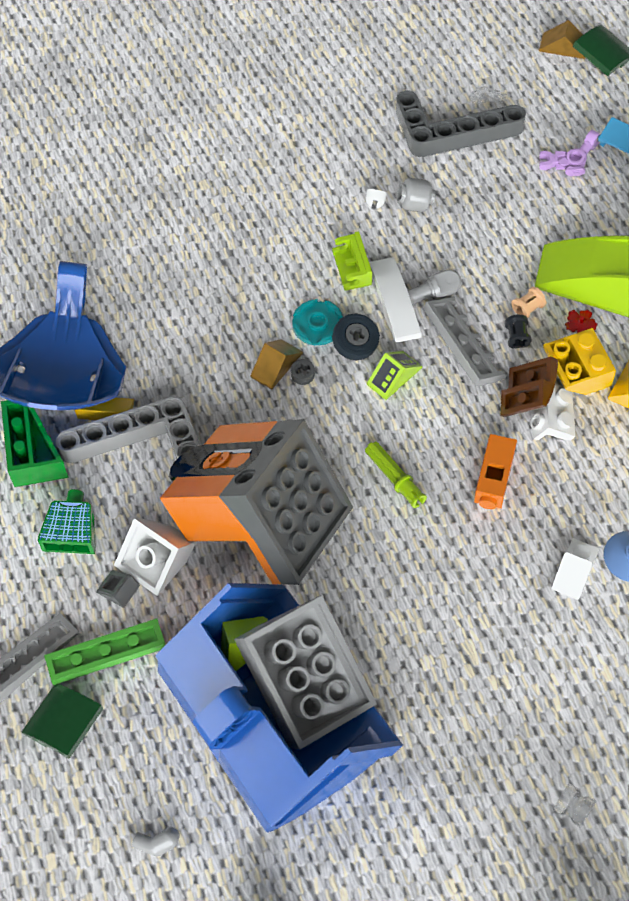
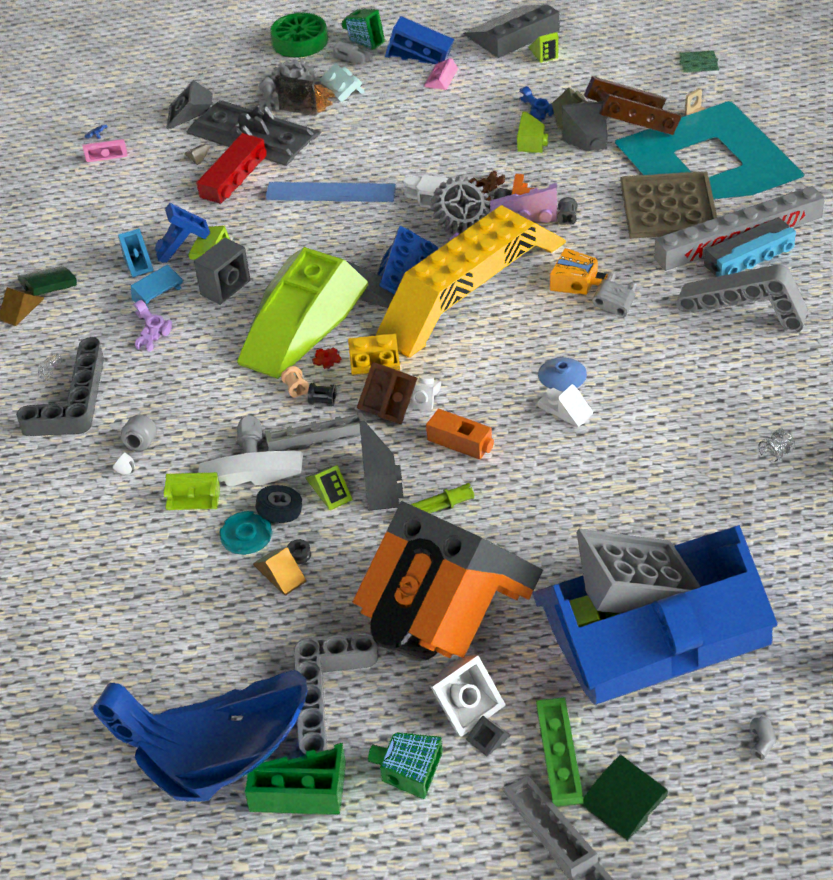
camera: 75 degrees left, 15 degrees down
none -> dark grey slope [359,421,404,511]

